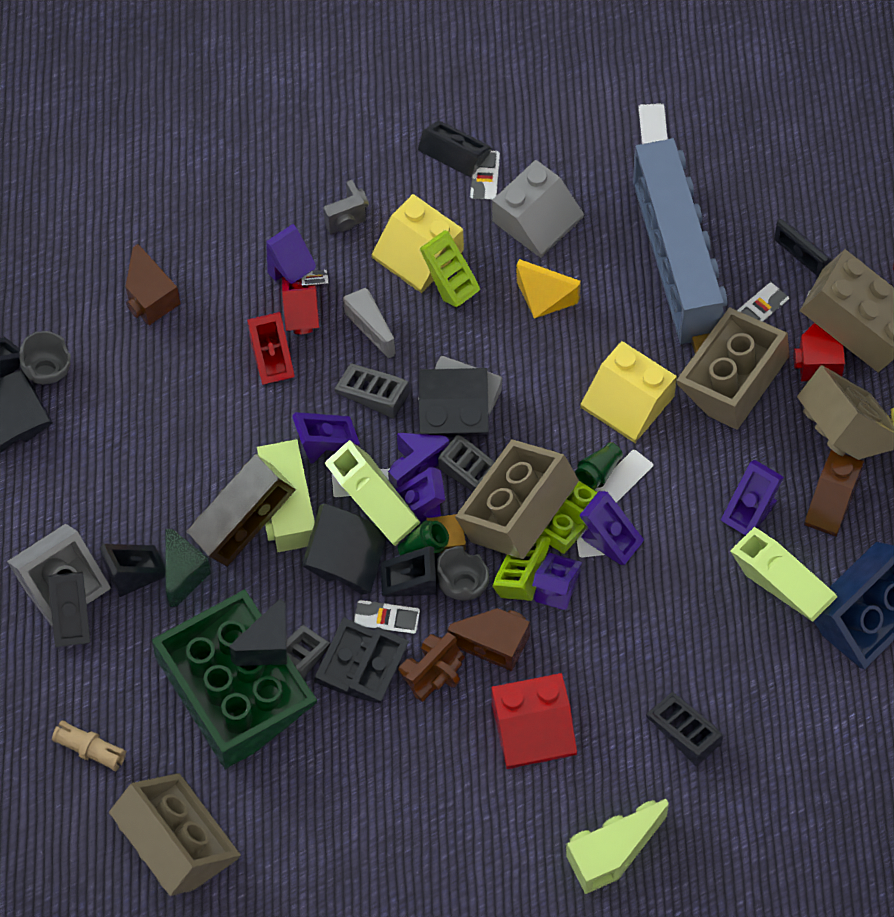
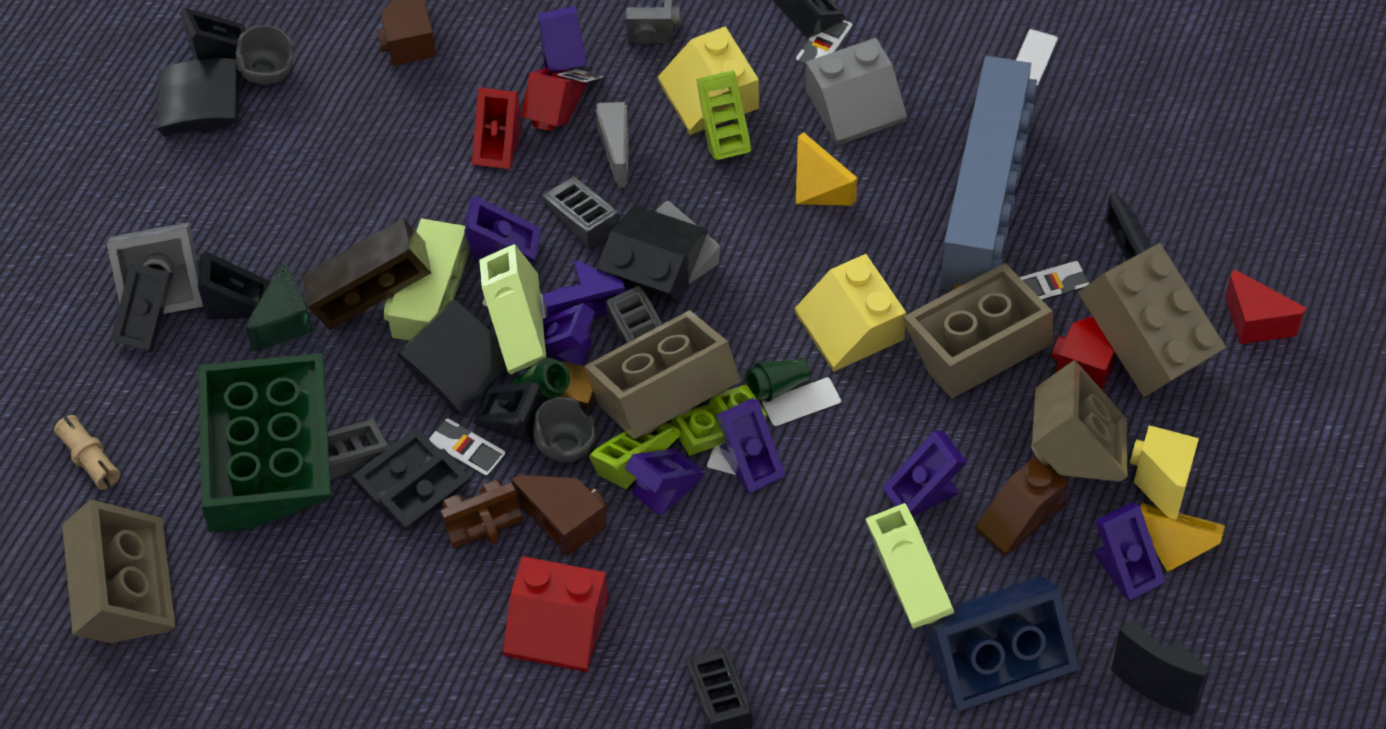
camera: 25 degrees right, 5 degrees down
black slope [229,599,287,666] -> none

